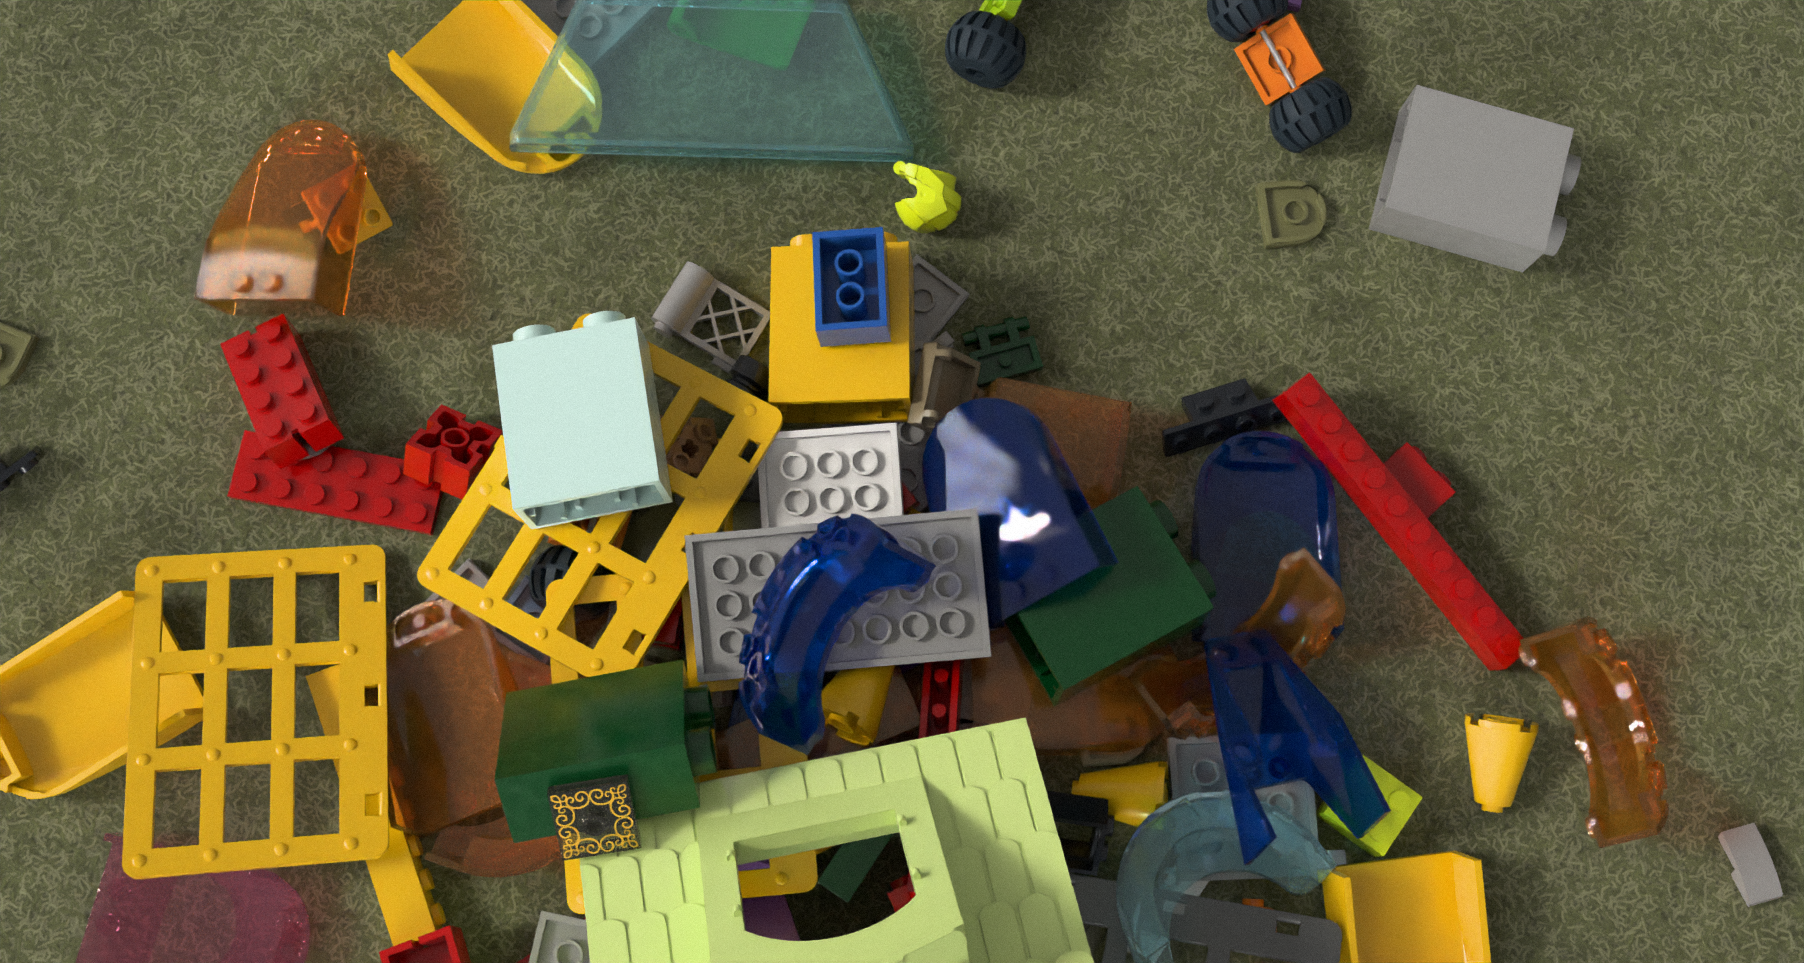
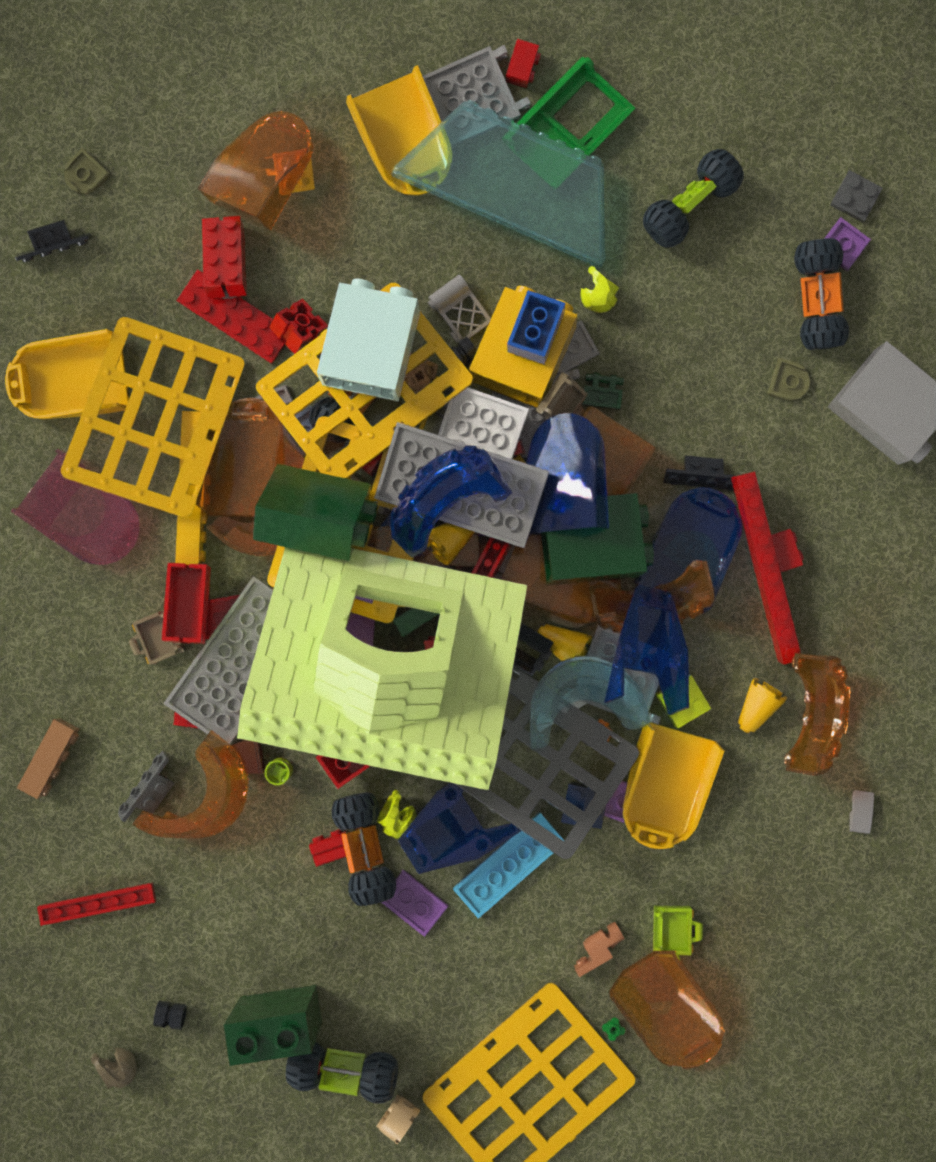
camera: 25 degrees right, 10 degrees up
clear smoke plate [547,774,642,861] -> none

